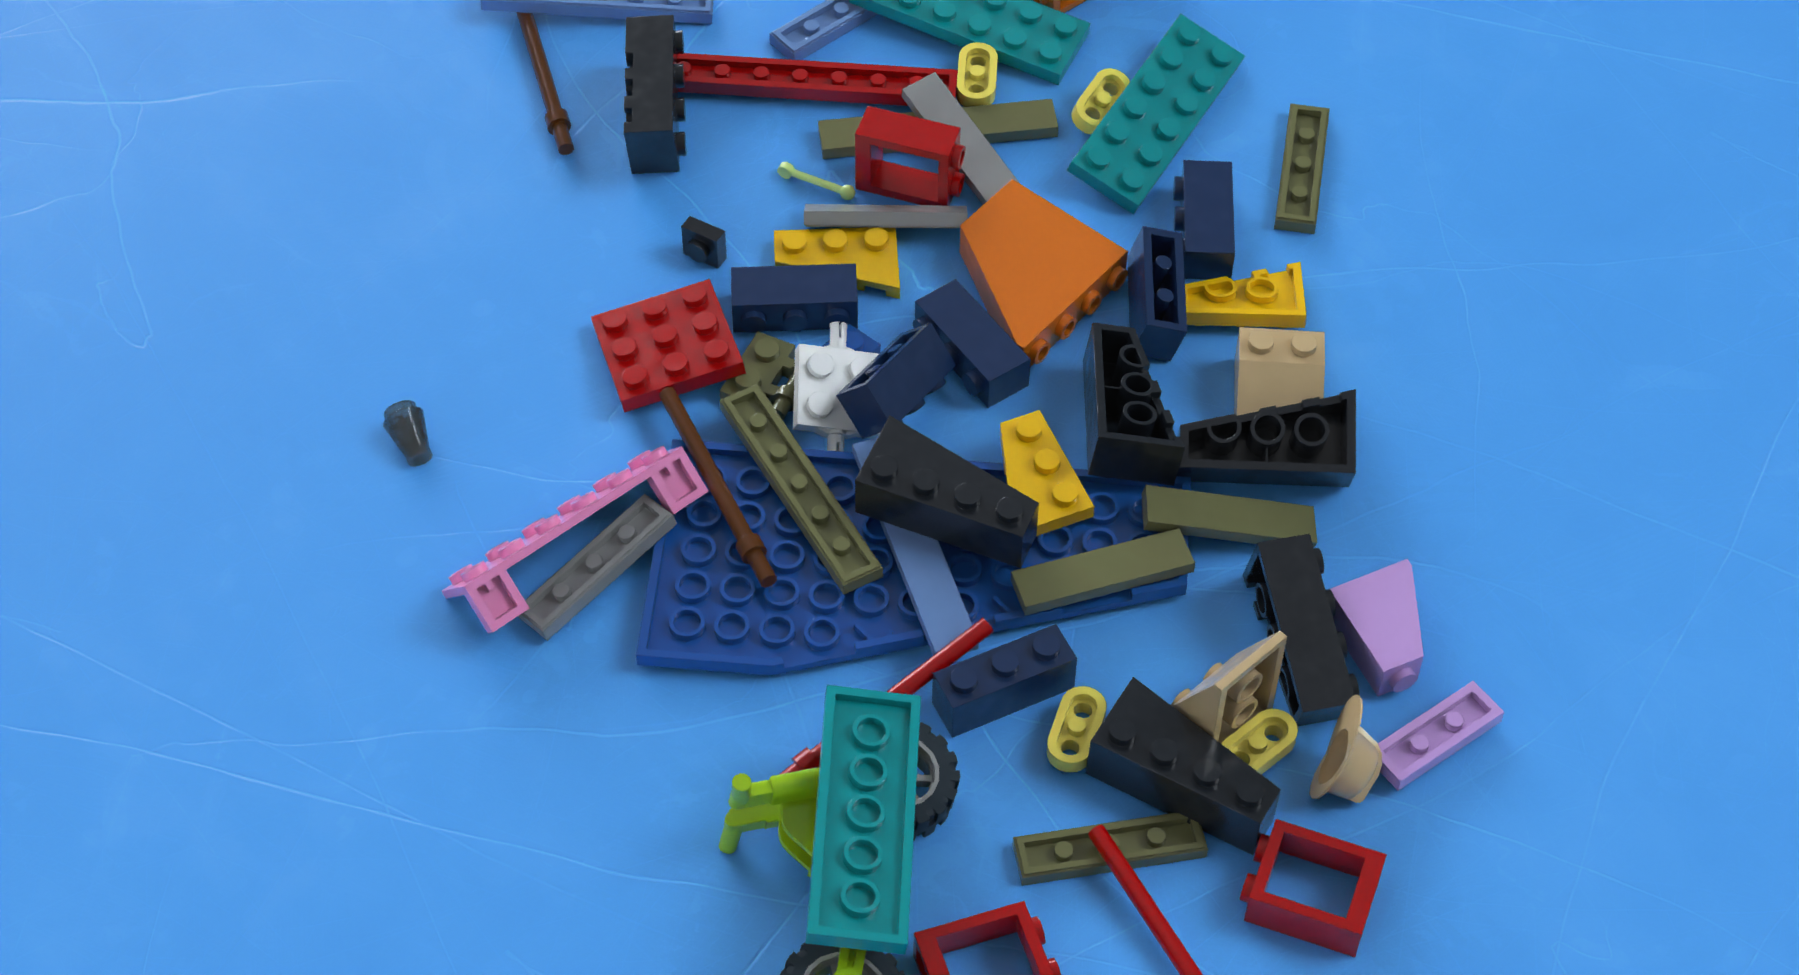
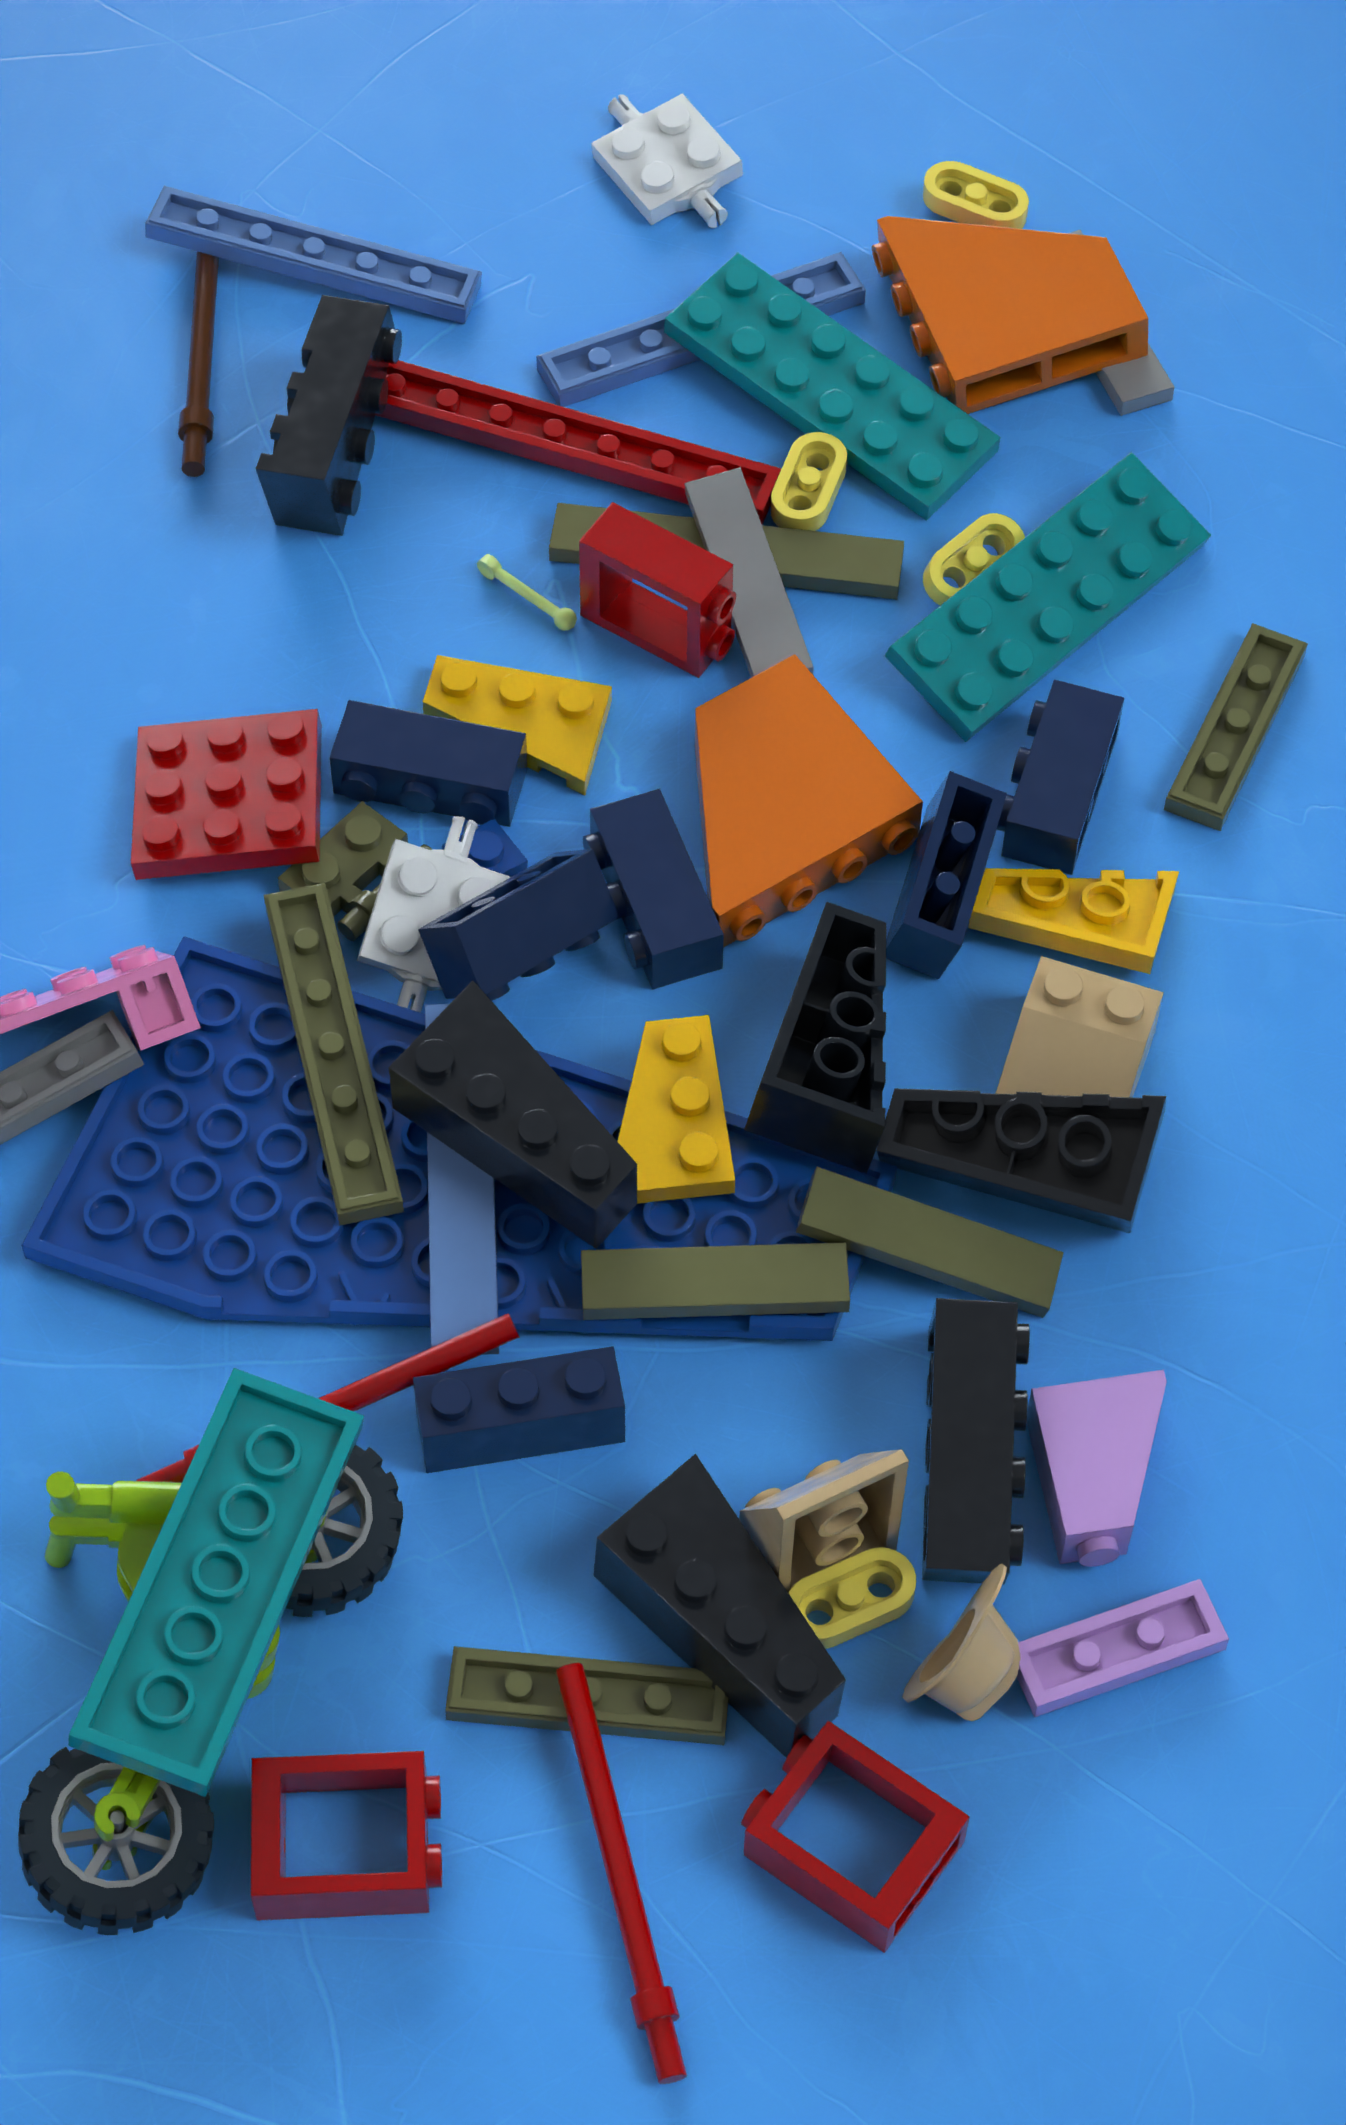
camera: 15 degrees right, 5 degrees up
reddish brown bar [659,387,777,587] -> none
black plate [681,216,727,269] -> none
light grey tile [804,204,968,228] -> none
light yellow plate [1046,686,1107,773] -> none

